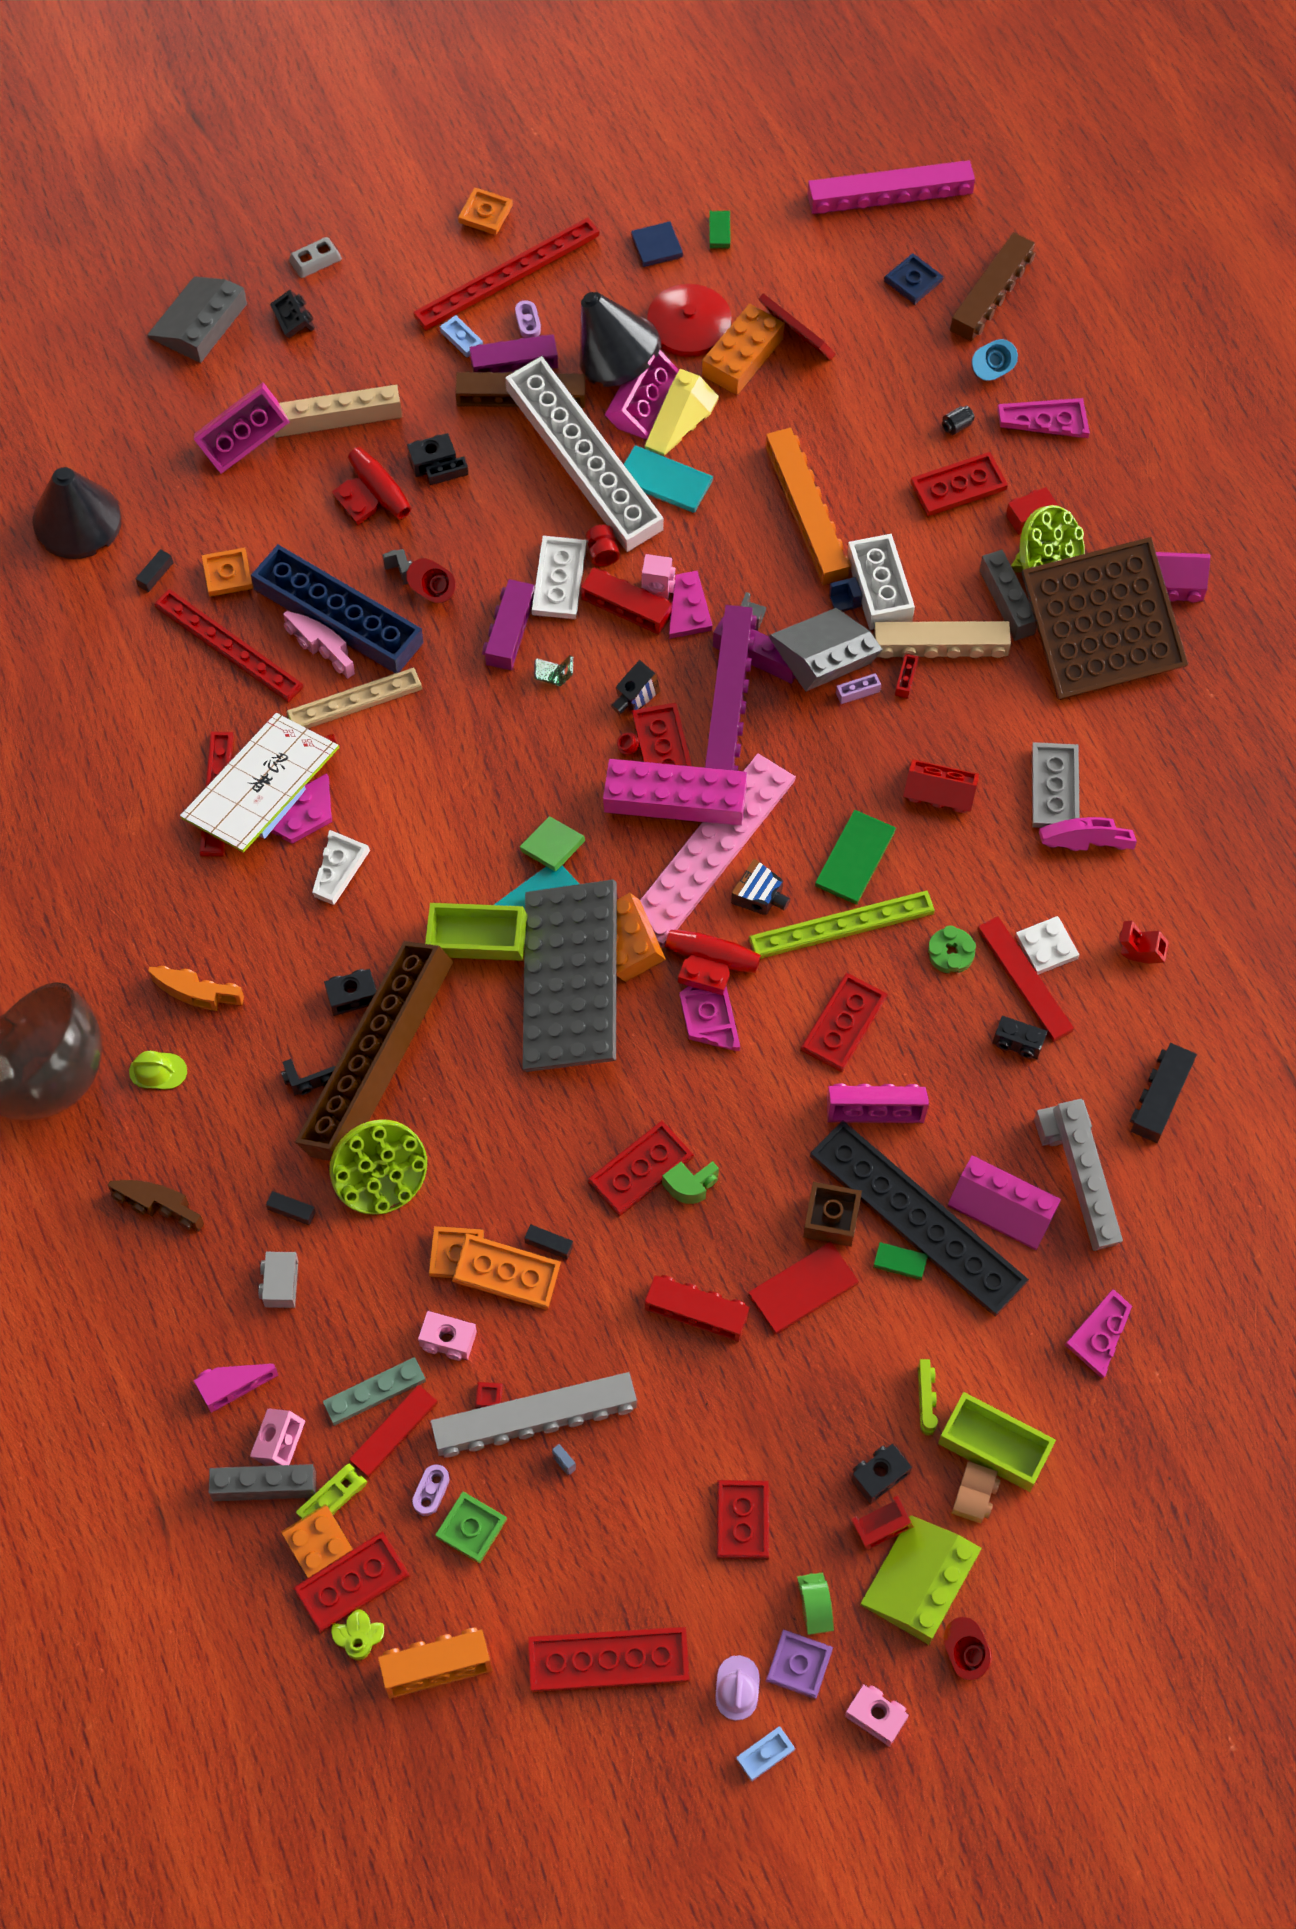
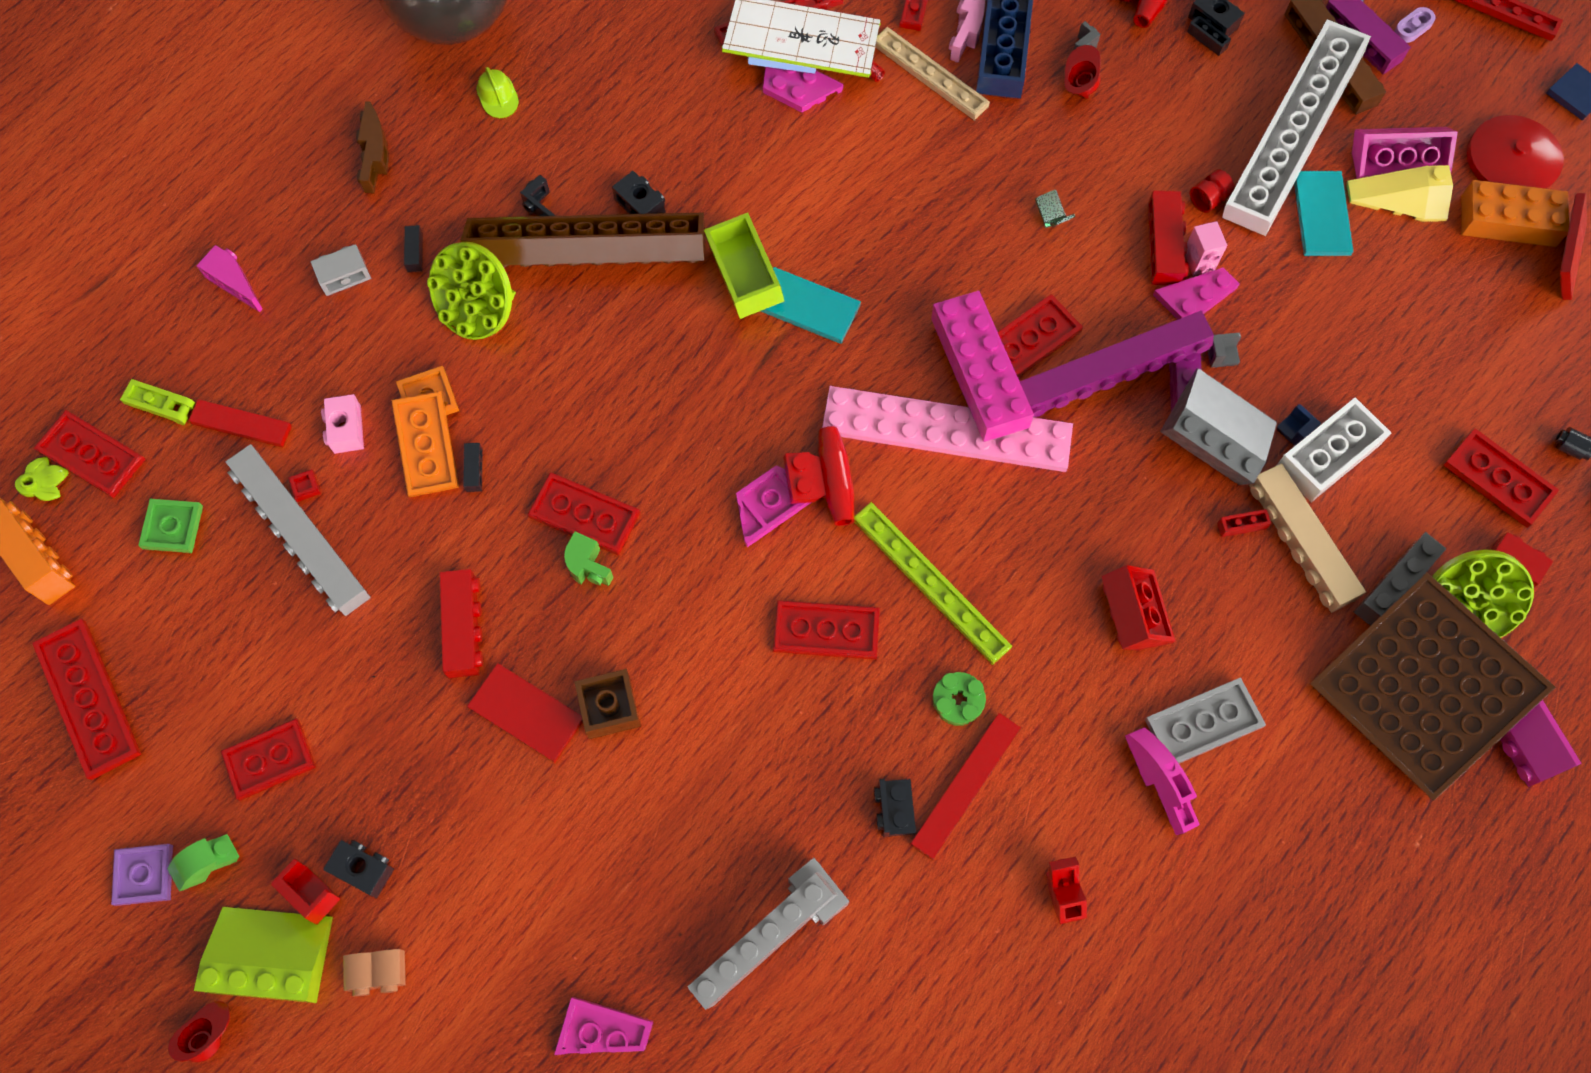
camera: 65 degrees right, 5 degrees up
orange slope [148,966,244,1011] -> none
dark grey brick [209,1464,316,1501] -> none
bright pink brick [250,1409,305,1466] -> none
orange plate [281,1504,353,1578] -> none
white wing [313,830,370,905] -> none
sand green plate [323,1357,426,1426] -> none
lavender plate [413,1465,449,1516] -> none
magenta brick [482,579,535,670] -> none
bright green tile [520,816,585,872] -> none
dark grey plate [523,879,617,1072] -> none
white plate [532,536,587,619] -> none
sand blue tile [552,1444,576,1475] -> none
black cone [580,292,661,387] -> none
black torso [611,660,660,715] -> none
orange brick [616,893,666,982] -> none
red plate [617,733,639,755] -> none
lavender piece [716,1655,760,1720] -> none
torso [731,859,791,915] -> none
light blue plate [736,1726,795,1782] -> none
orange brick [765,428,851,585] -> none
black plate [810,1120,1029,1317] -> none
green tile [815,809,896,905] -> none
dark pink slope [827,1083,929,1123] -> none
lavender piece [836,673,881,704] -> none
bright pink brick [845,1684,909,1747] -> none
green tile [873,1242,927,1280] -> none
lime plate [918,1359,938,1435] -> none
lime piece [938,1392,1056,1492] -> none
dark pink slope [948,1155,1061,1250] -> none
white plate [1015,916,1079,975] -> none
black brick [1129,1042,1197,1143] -> none

